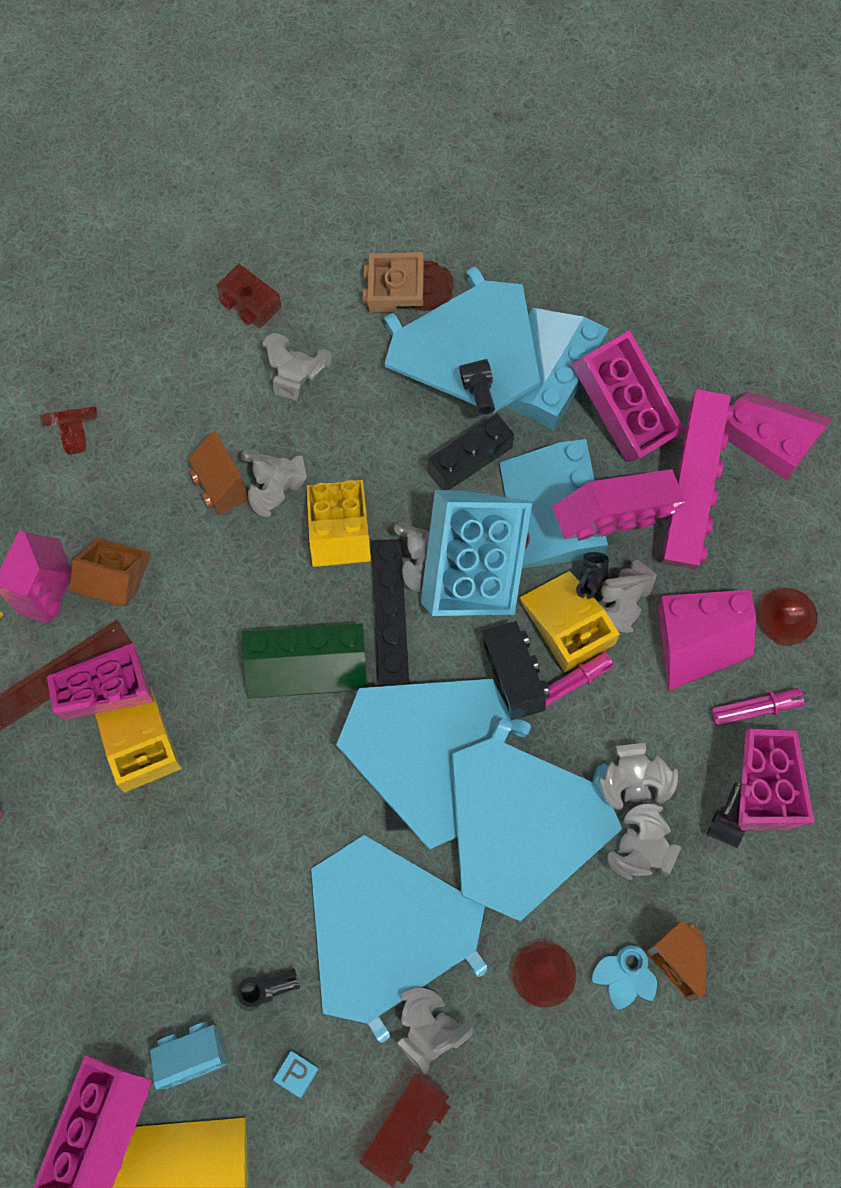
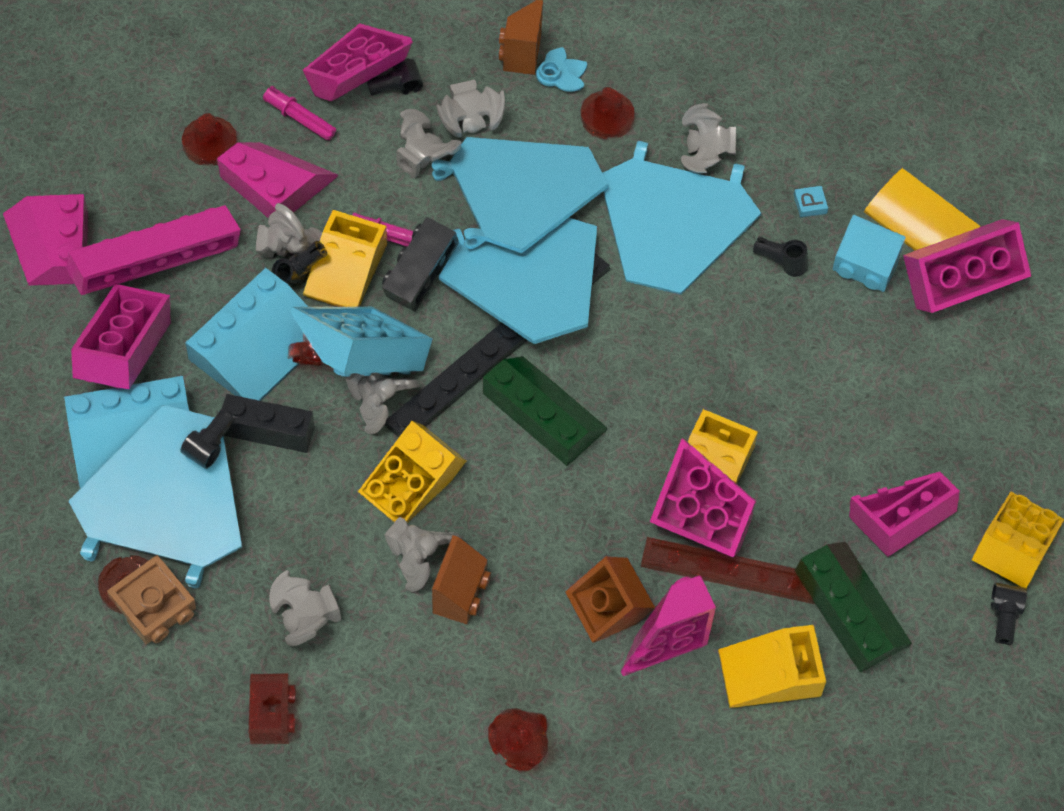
camera: 135 degrees left, 10 degrees down
clear red brick [359,1073,451,1187] -> none
dark pink brick [552,469,685,541] -> none

